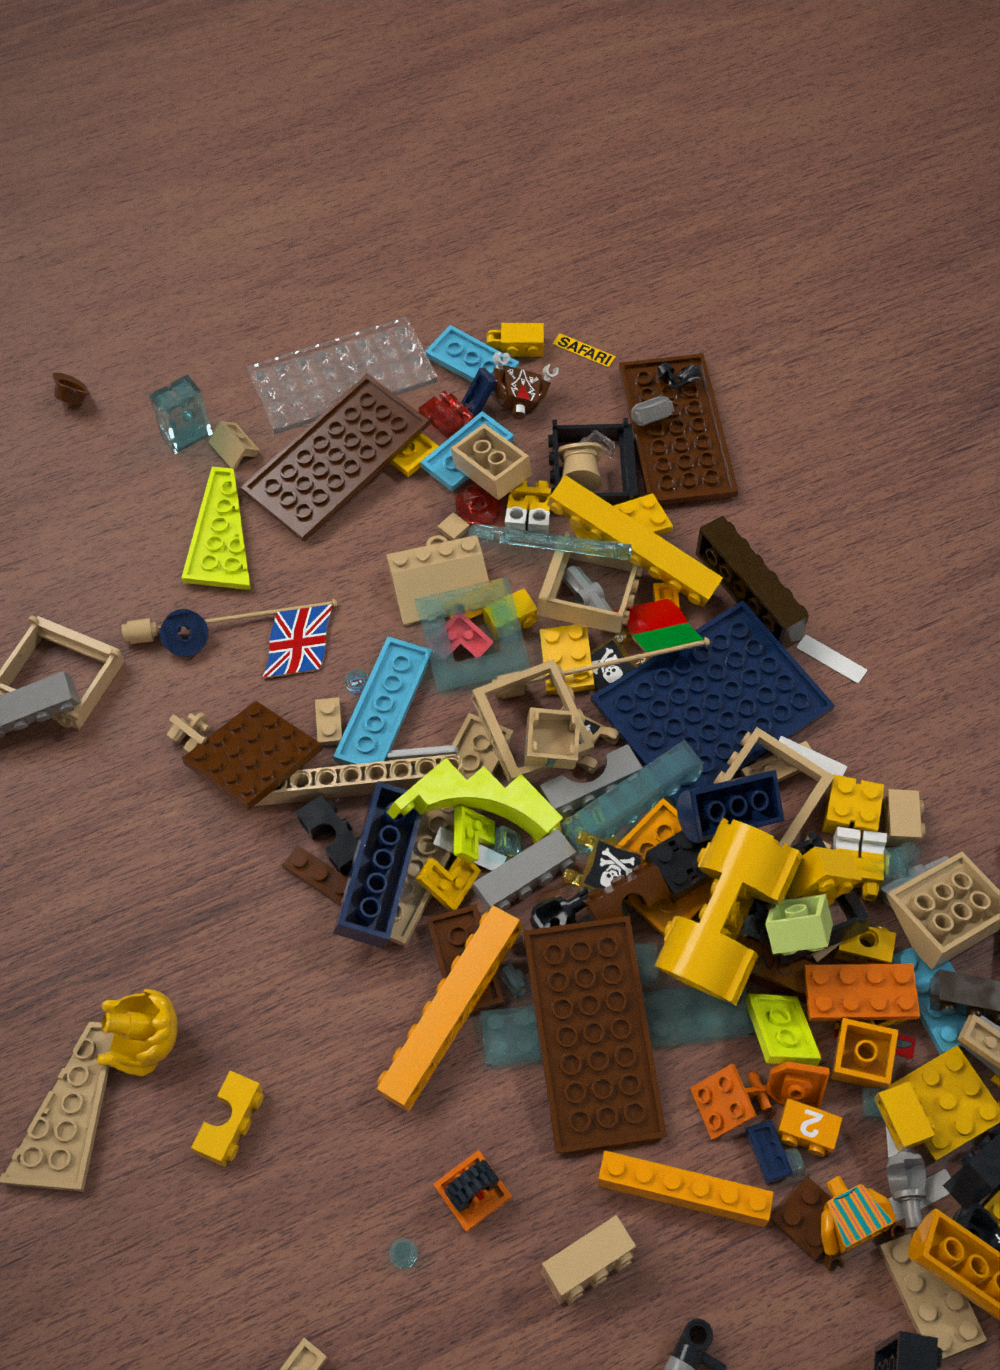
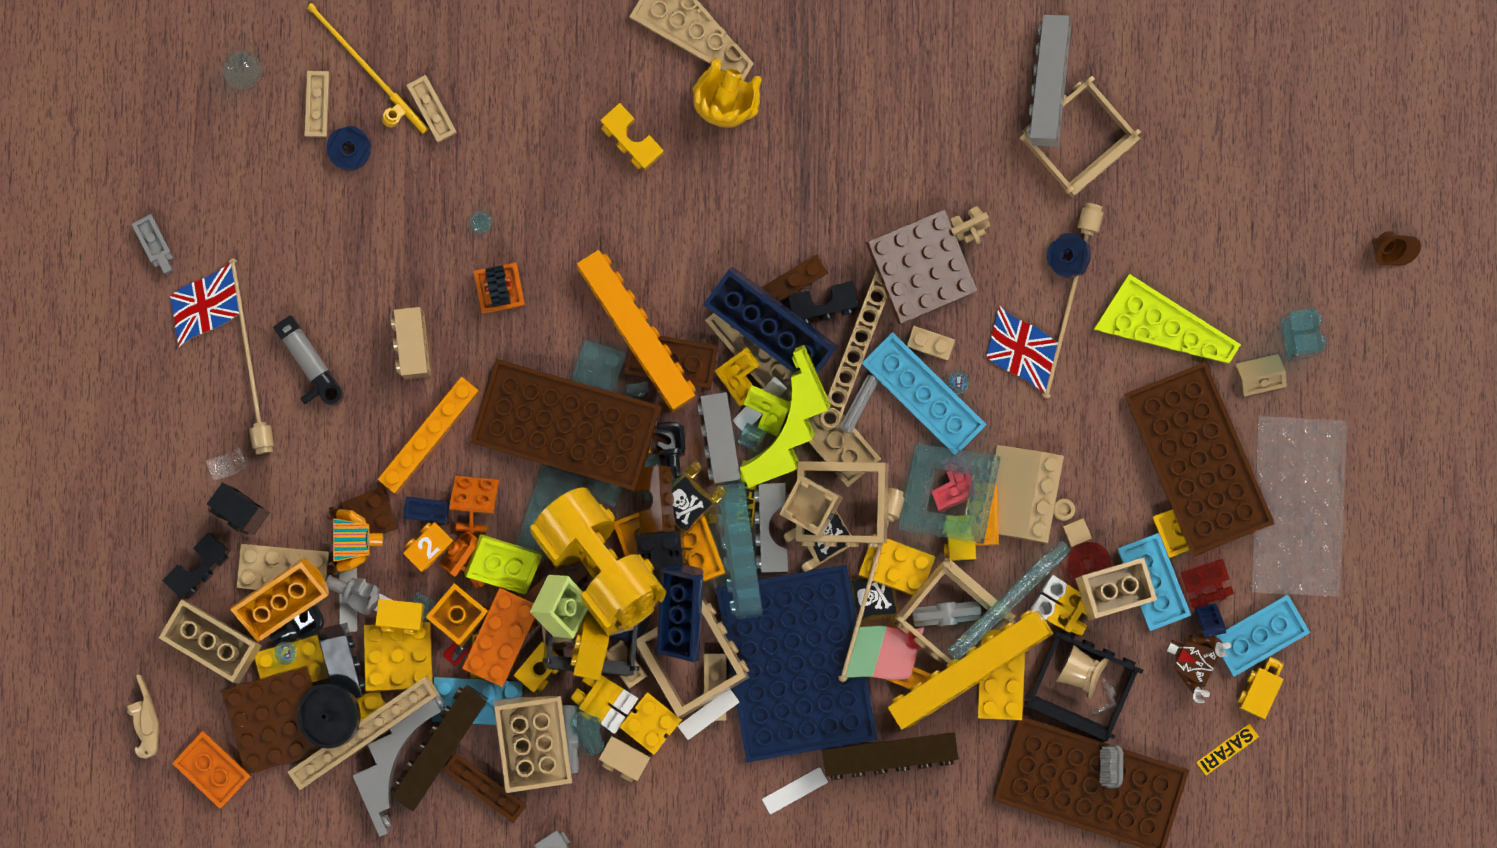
camera: 115 degrees right, 25 degrees up
black piece [657,363,701,388] -> none
clear light blue tile [784,1147,805,1178] -> none

